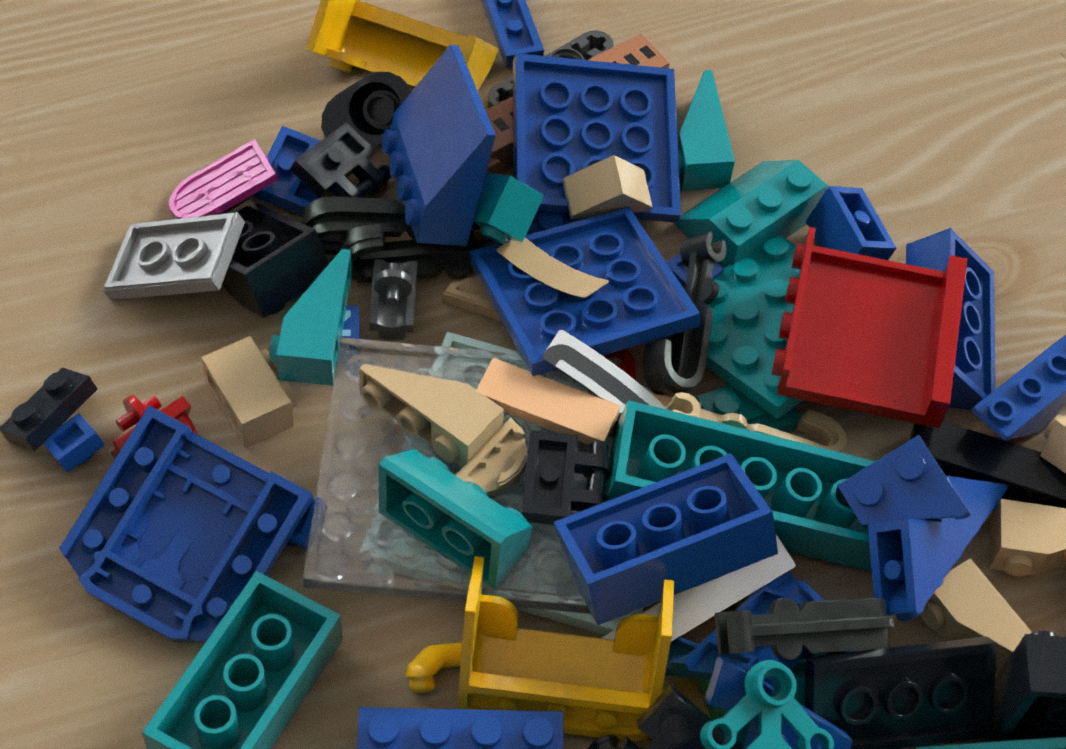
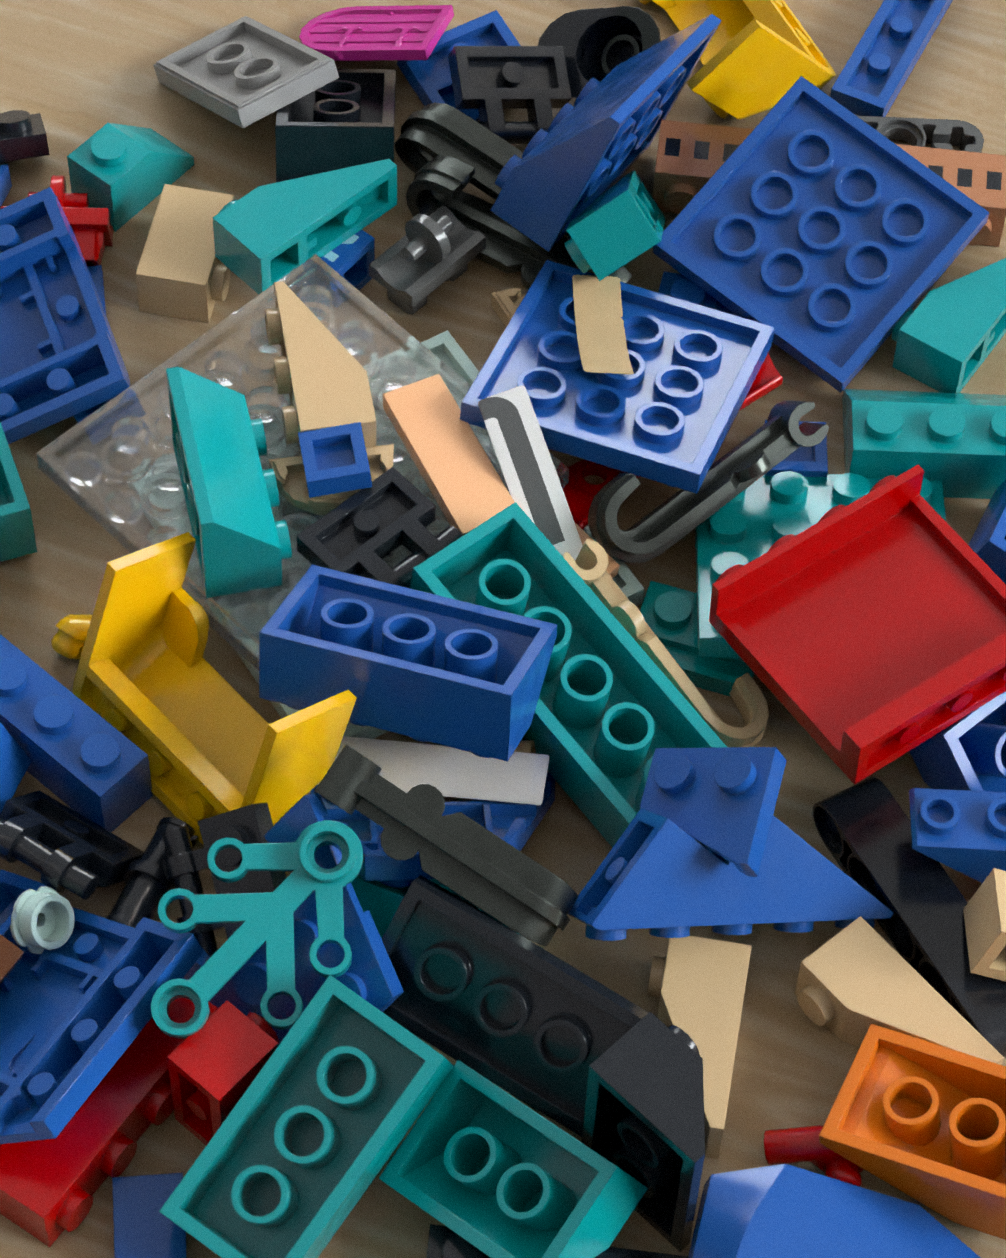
camera: 45 degrees right, 0 degrees up
tan slope [563,155,653,219] -> none
none -> teal slope [67,123,195,232]
none -> blue plate [298,422,372,498]

